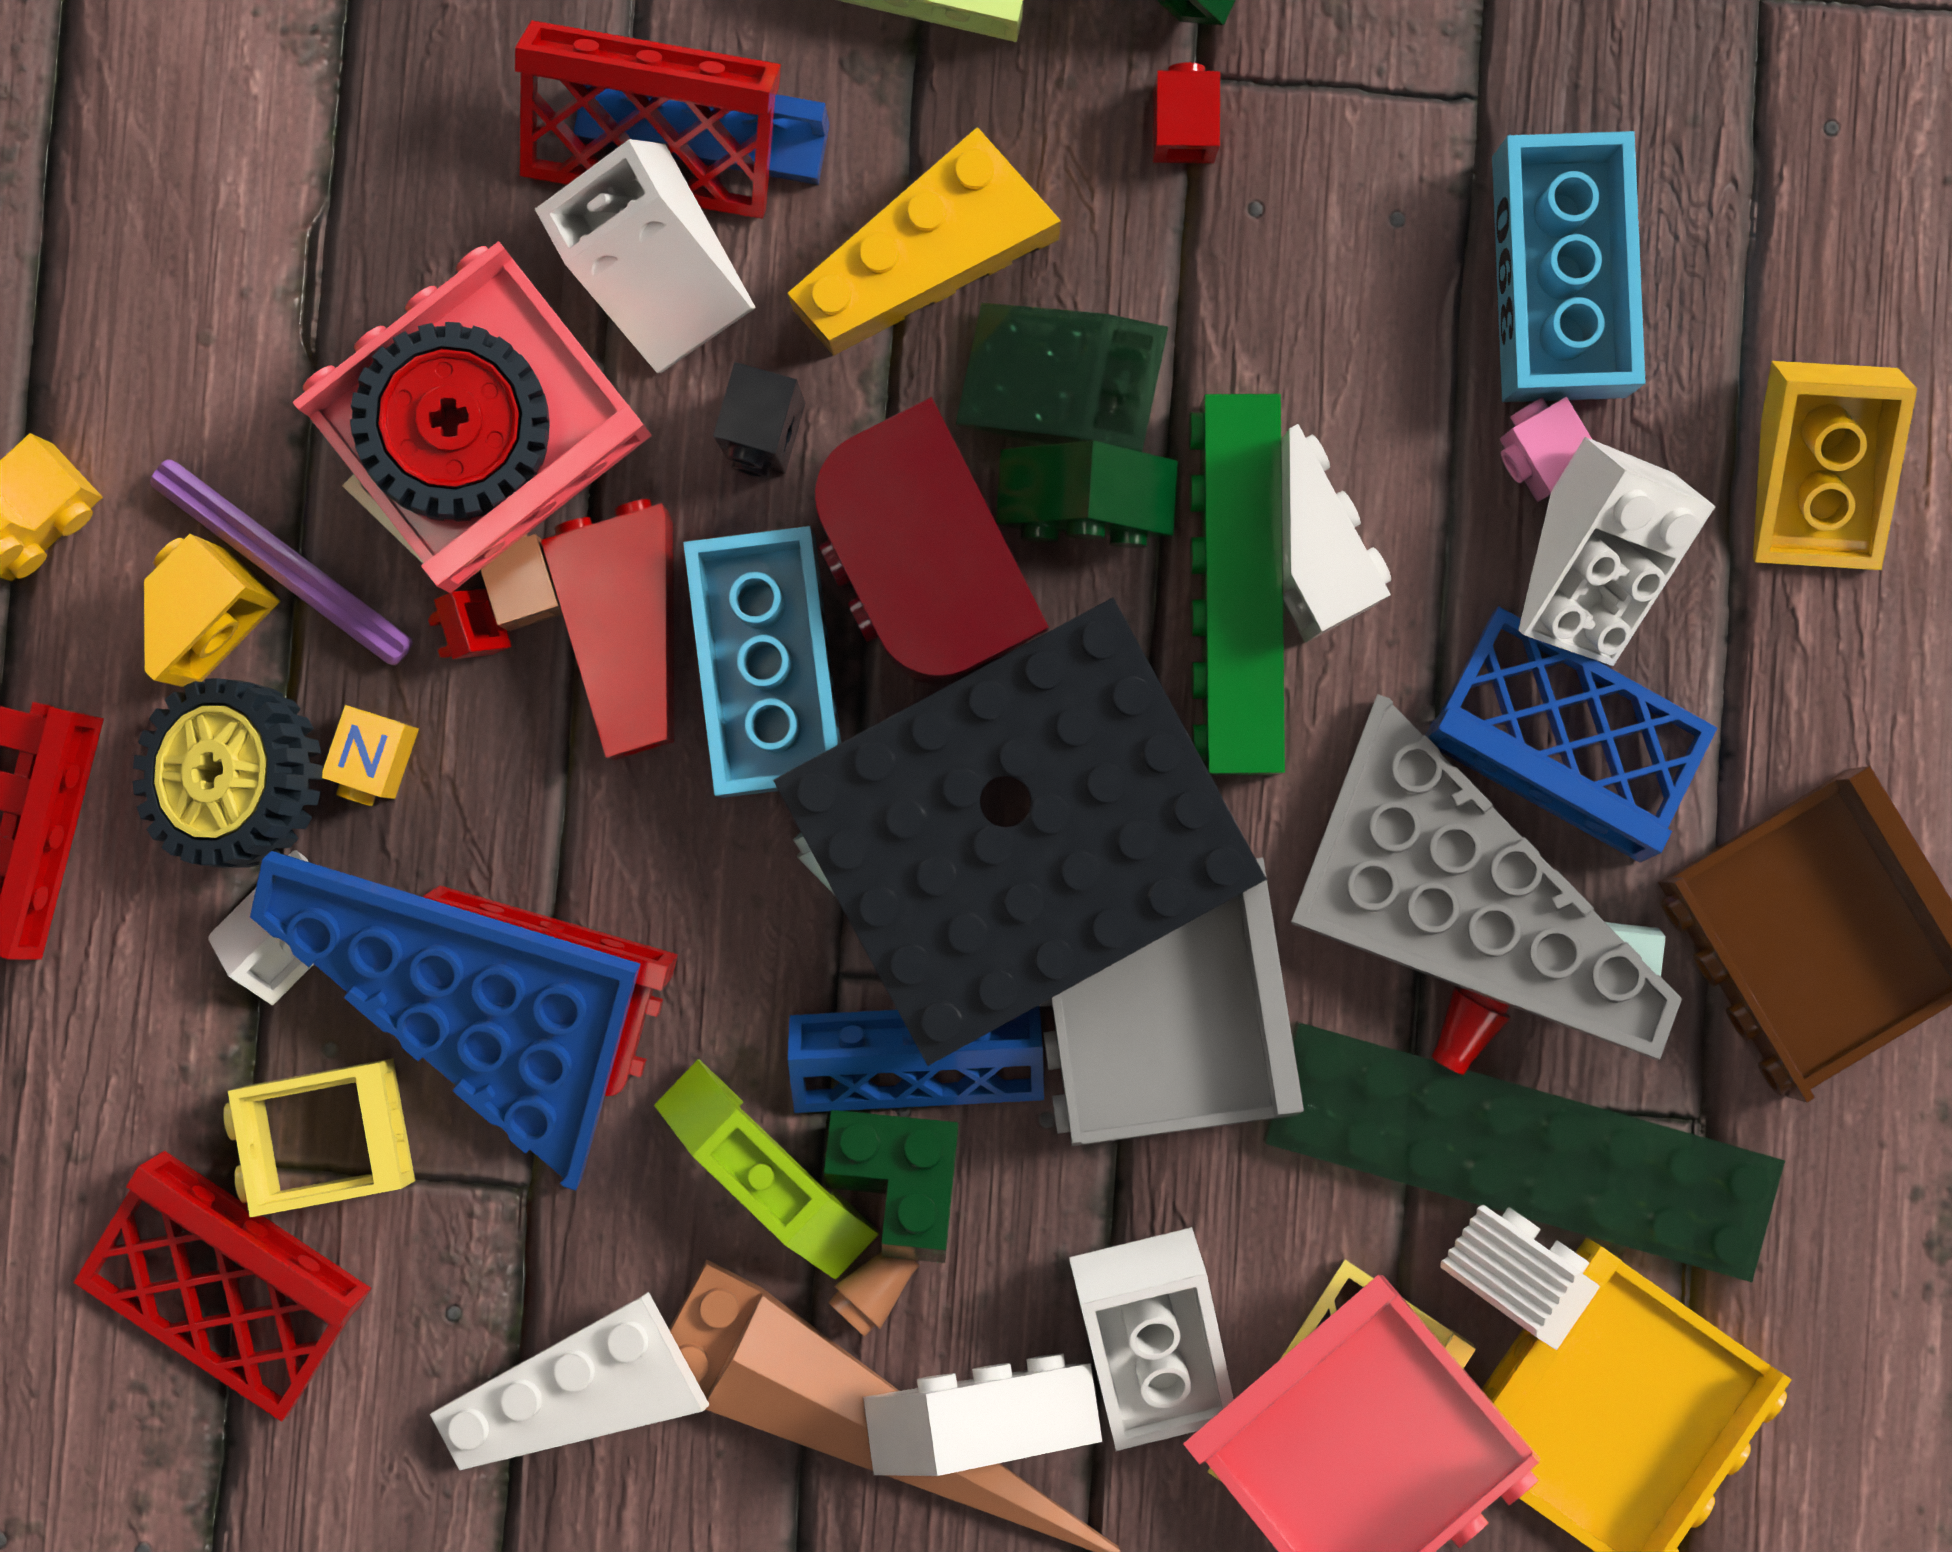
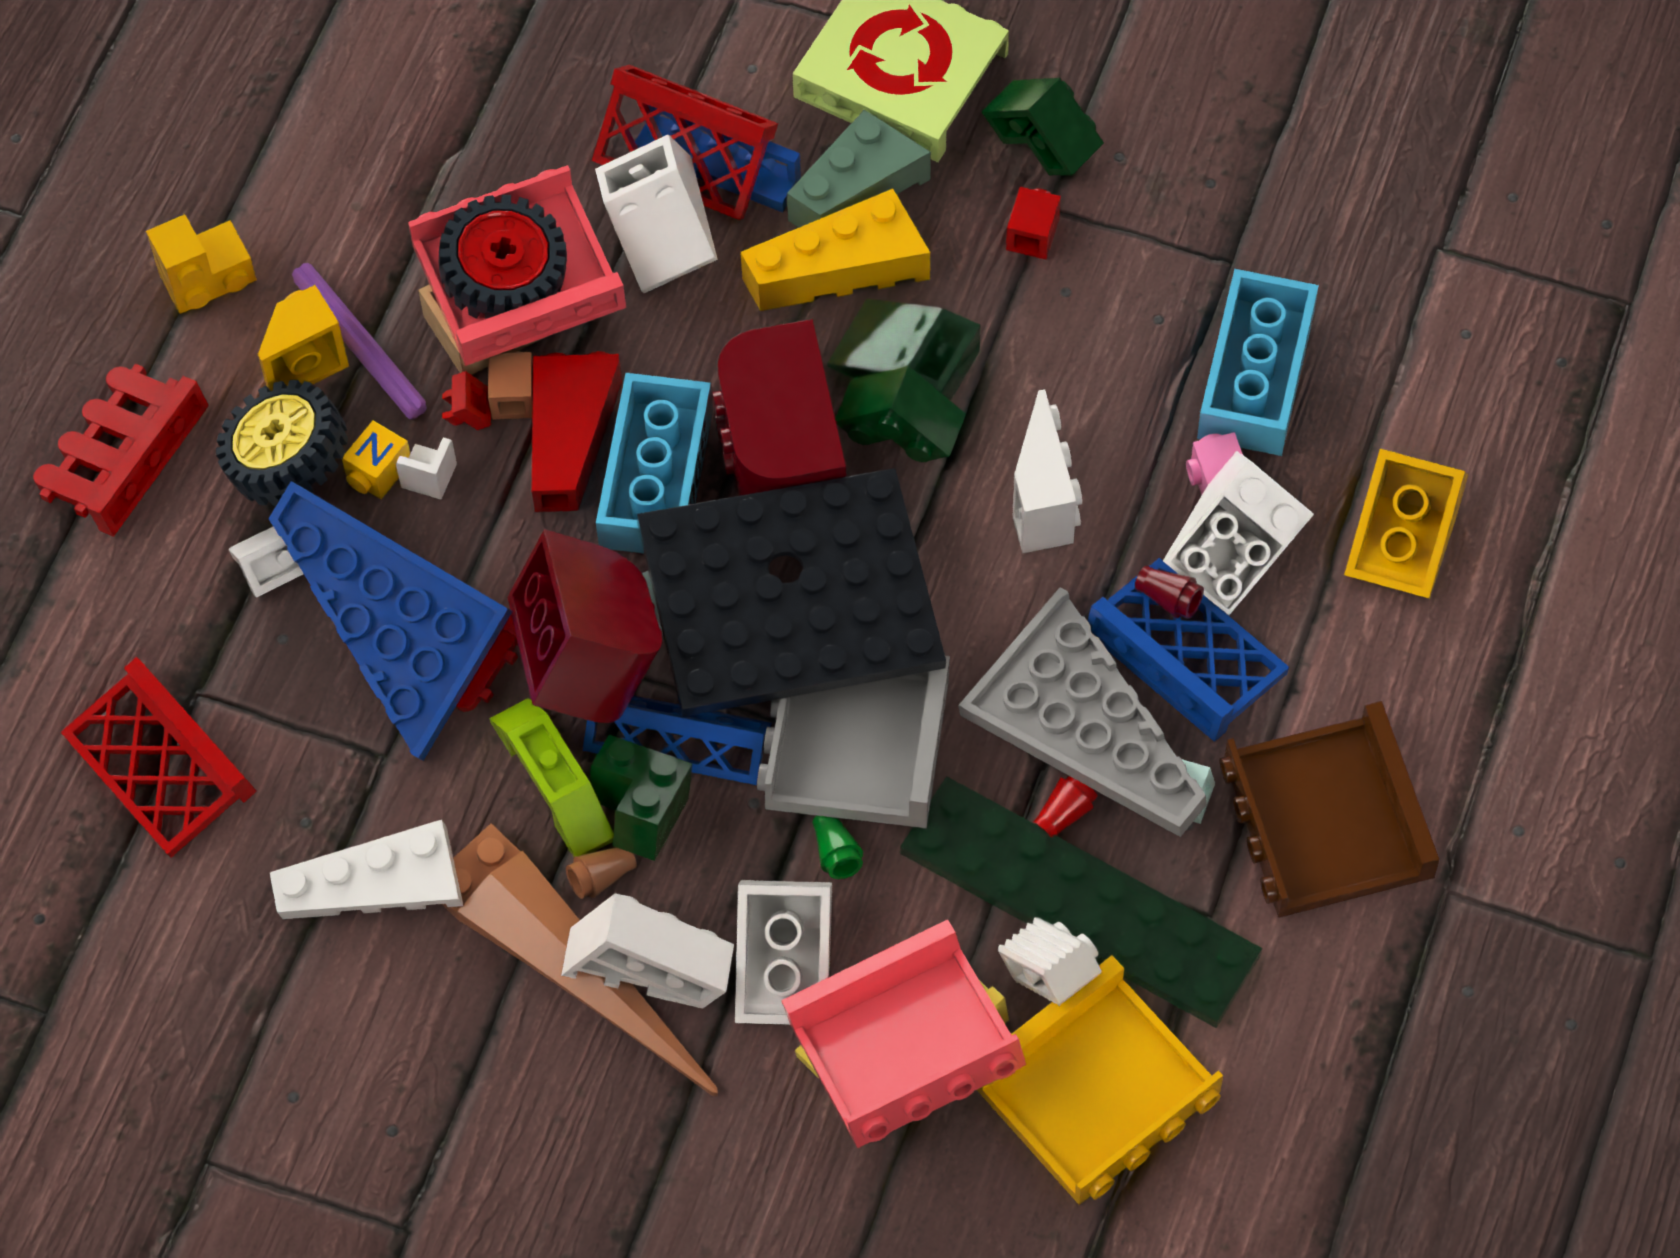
camera: 15 degrees right, 25 degrees down
light yellow window [224,1058,415,1217] -> none
black brick [713,362,806,478] -> none
green brick [1188,394,1285,776] -> none
none -> white panel [396,437,457,499]
none -> dark red brick [507,529,662,723]
none -> sand green wedge [787,110,931,228]
none -> green cone [812,815,863,880]
none -> dark red cone [1135,565,1204,618]

